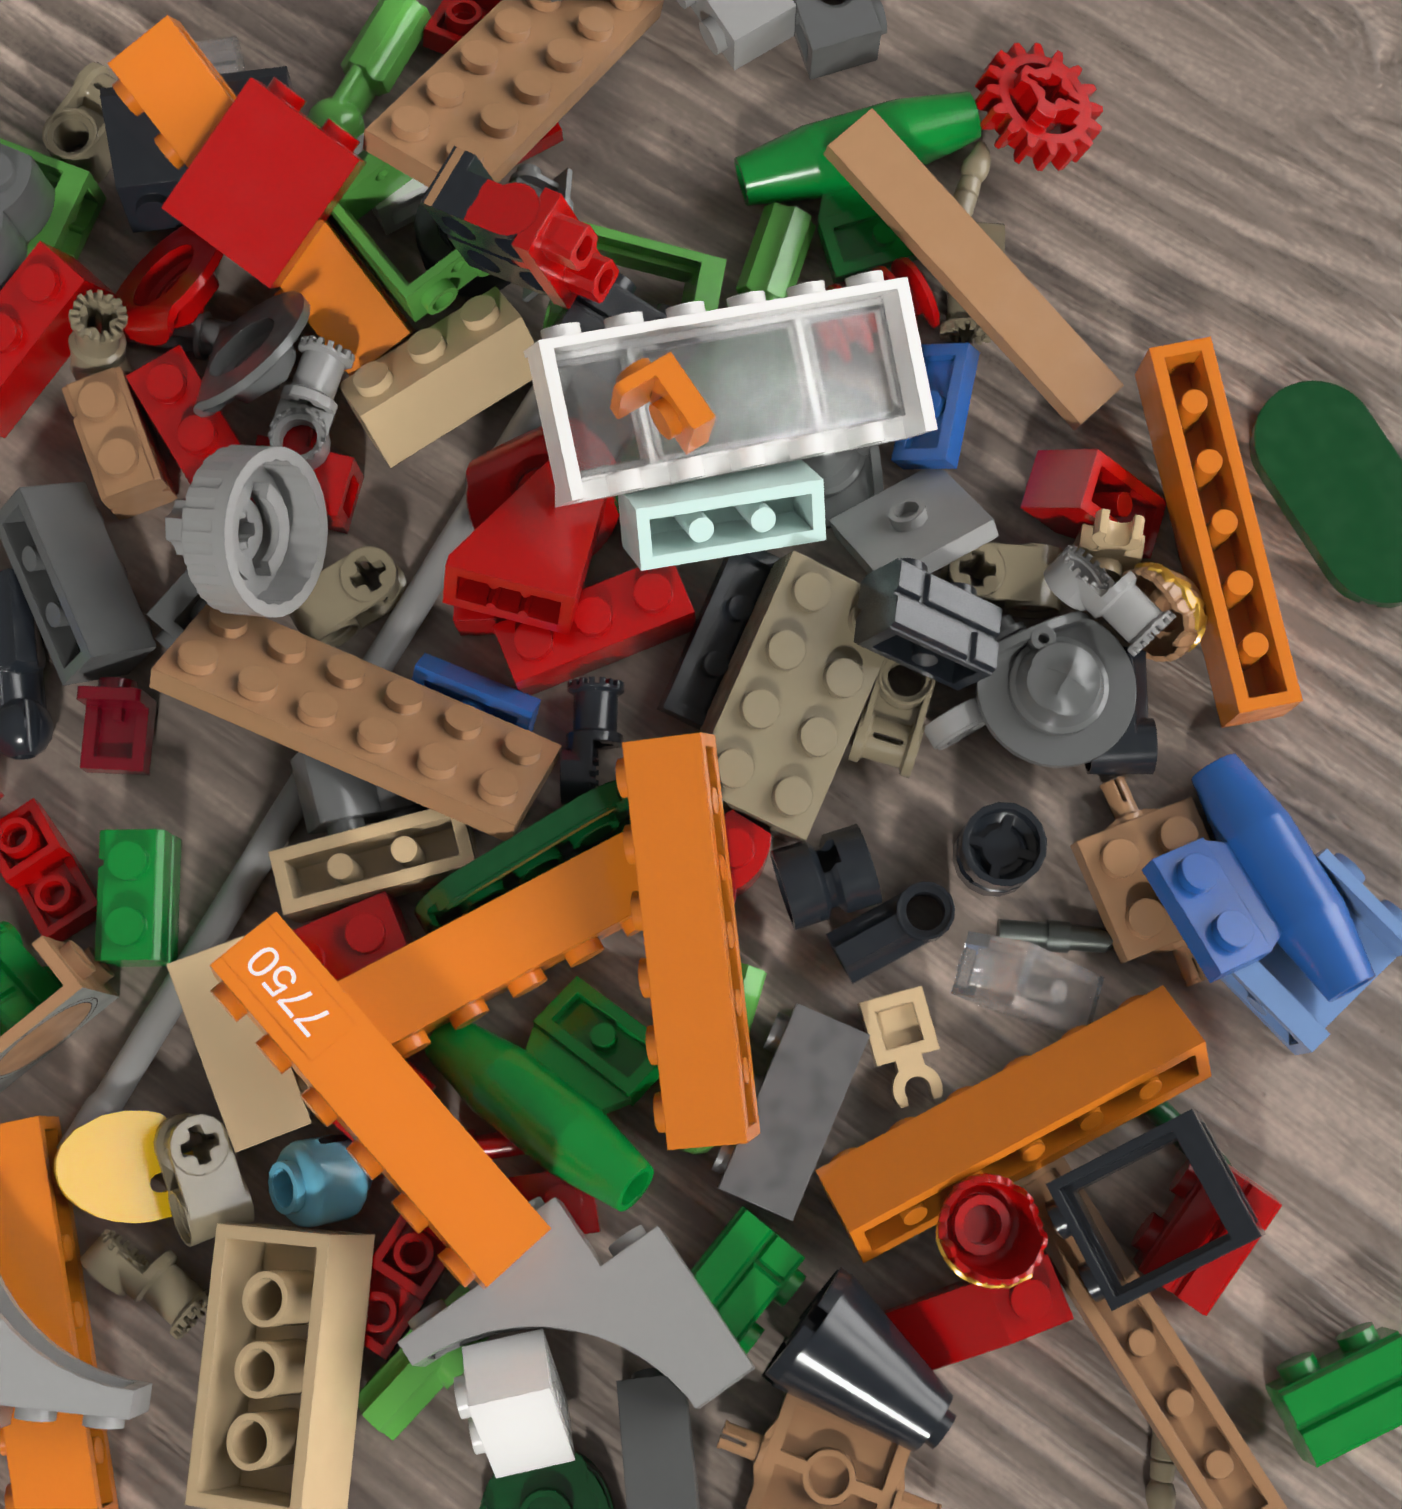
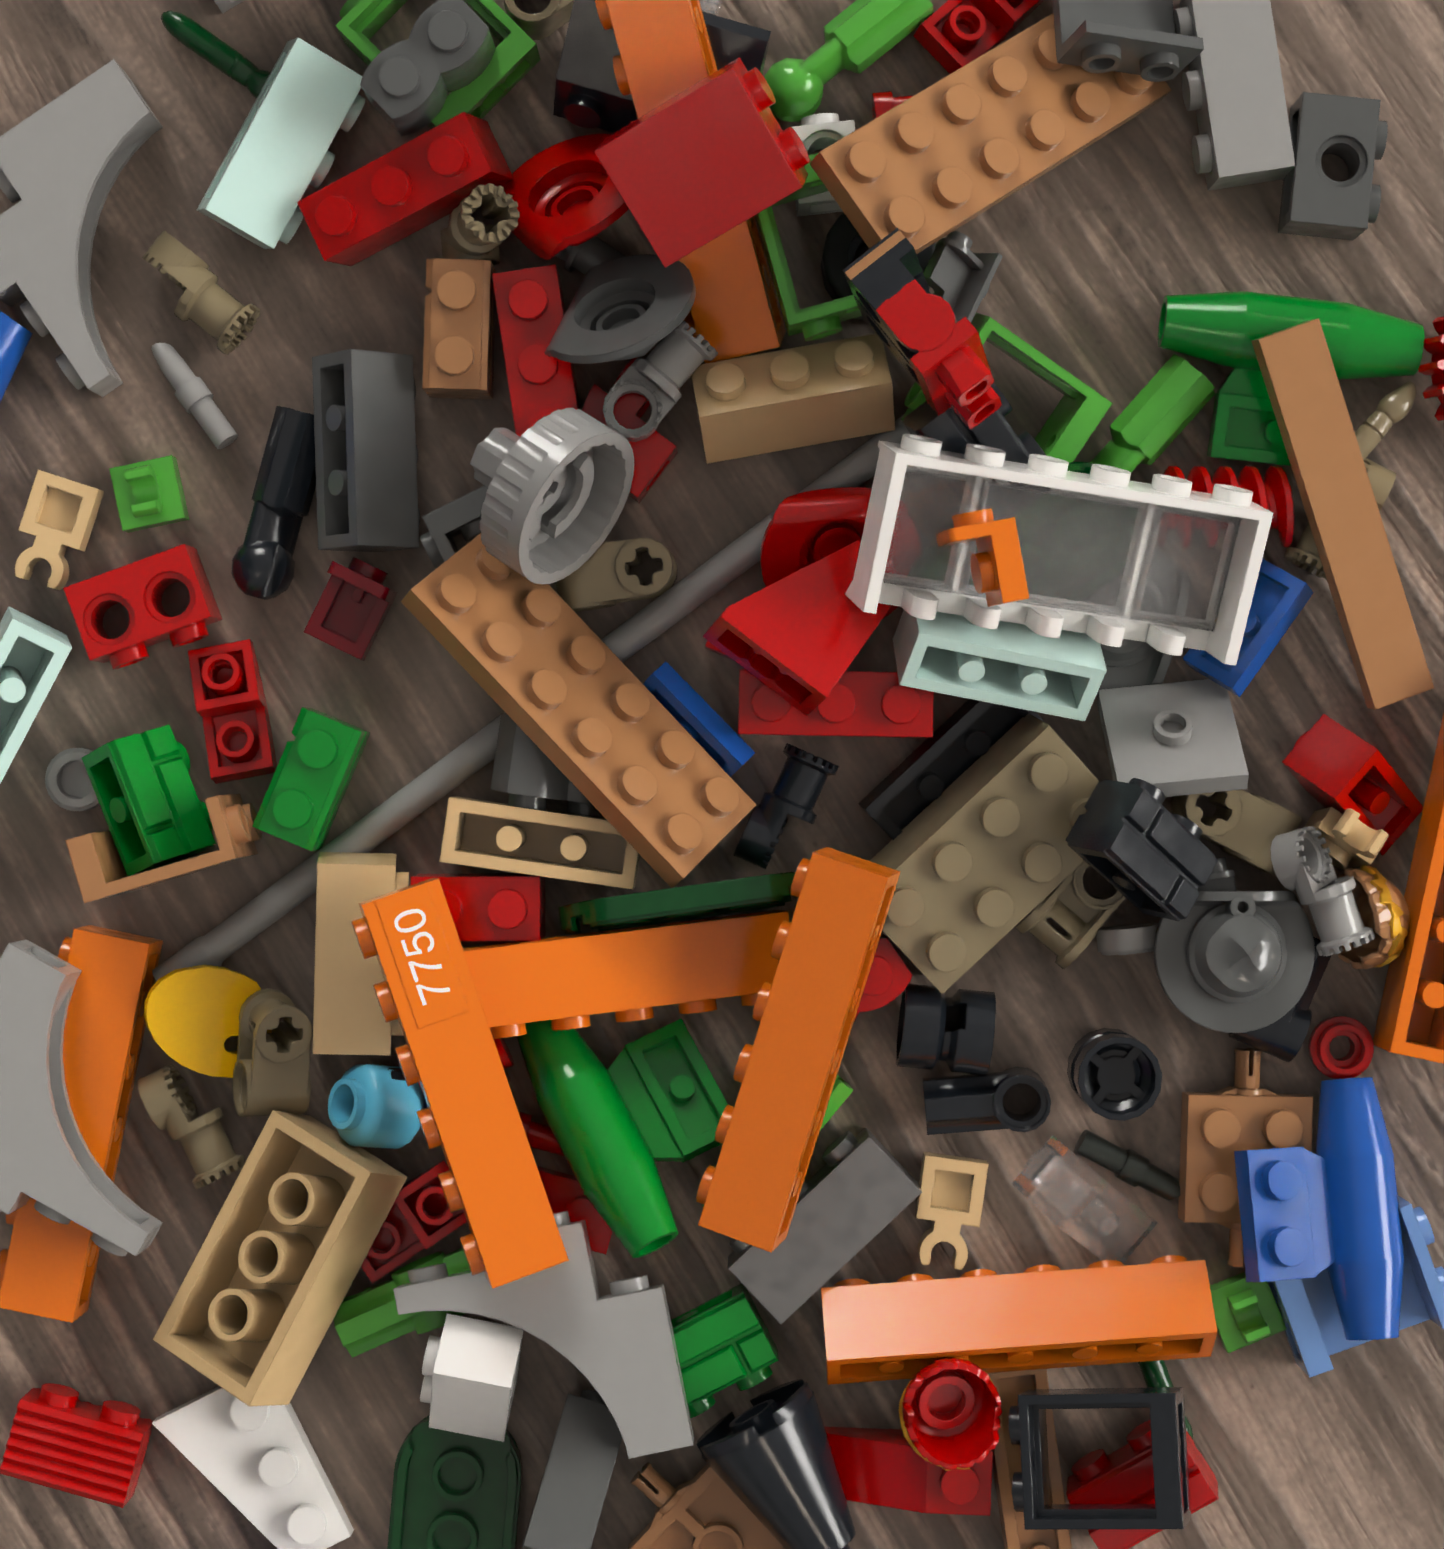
camera: 20 degrees right, 10 degrees up
none -> bright green tile [1210,1272,1287,1353]
none -> red plate [1308,1016,1374,1079]

